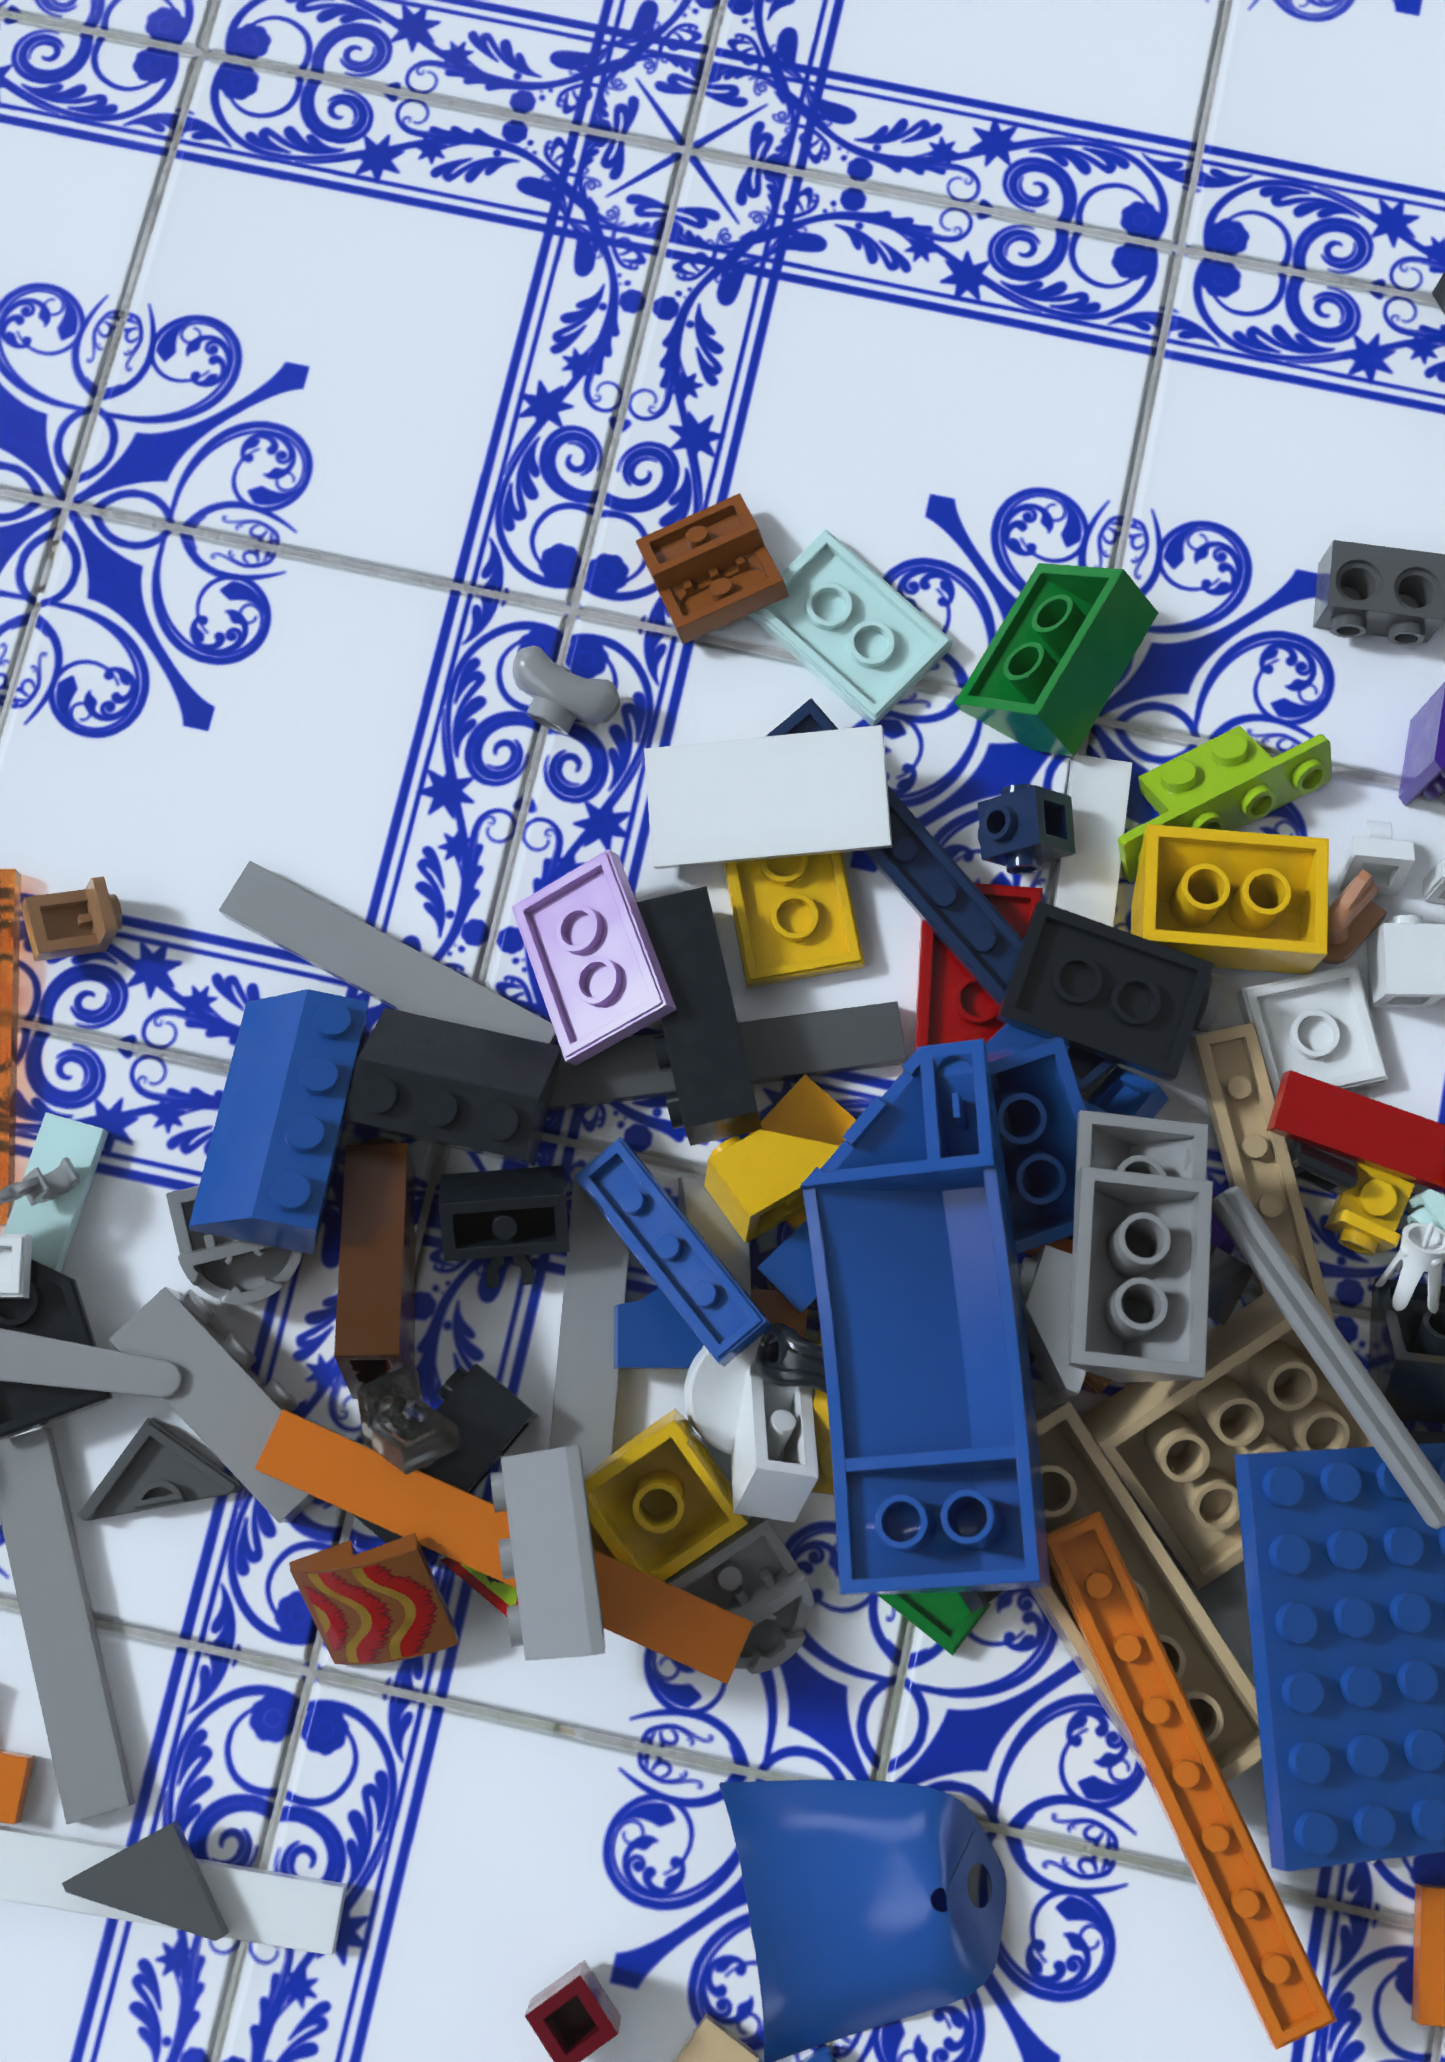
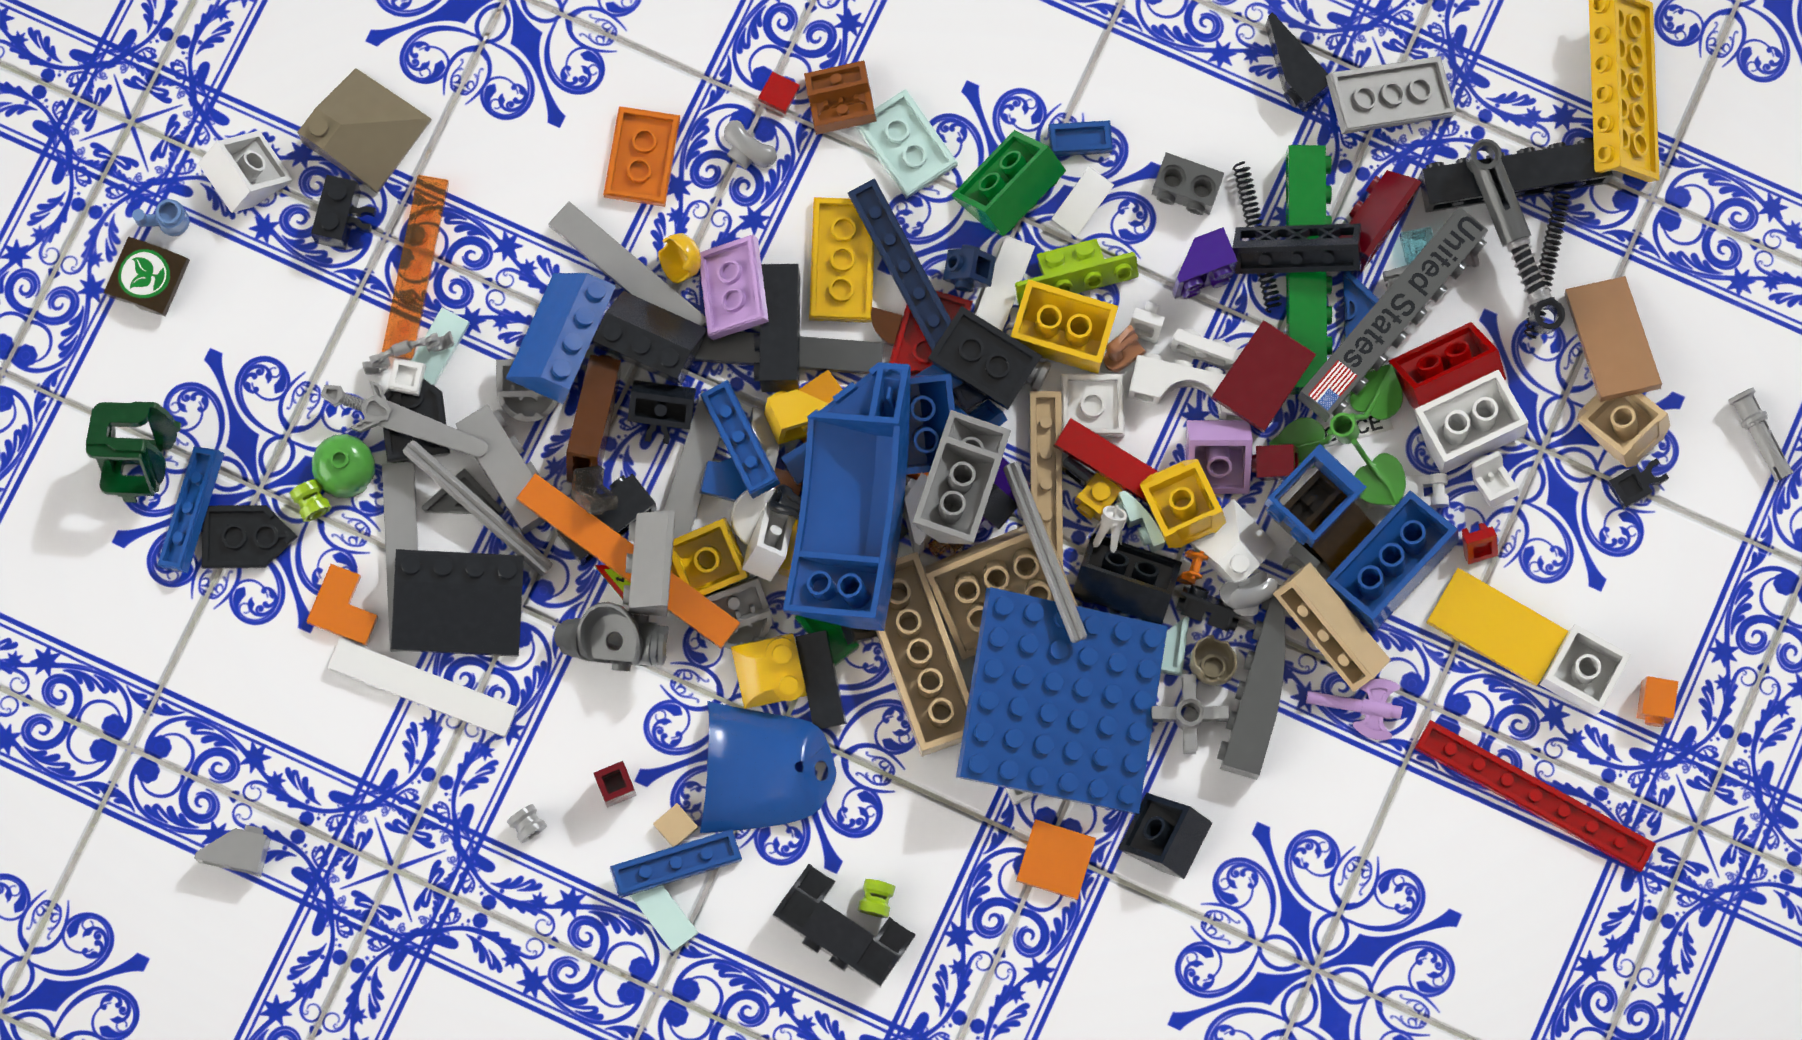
camera: 10 degrees right, 0 degrees up
medium nougat bracket [21,876,122,962] -> none
dark grey tile [62,1820,229,1941] -> none
slope [289,1533,459,1665] -> none
white tile [644,725,893,869] -> none
orange tile [1046,1511,1337,2050] -> none
none -> black slope [391,549,524,657]
none -> light grey axle [403,440,553,576]
none -> dark grey piece [554,602,669,671]
none -> orange tile [603,106,681,207]
none -> yellow hair [658,233,701,283]
none -> yellow slope [731,633,807,709]
none -> red tile [758,71,800,114]
none -> black tile [795,630,847,729]
none -> reddish brown tile [871,307,903,347]
none -> blue tile [1048,120,1113,157]
none -> white slope [1052,166,1114,237]

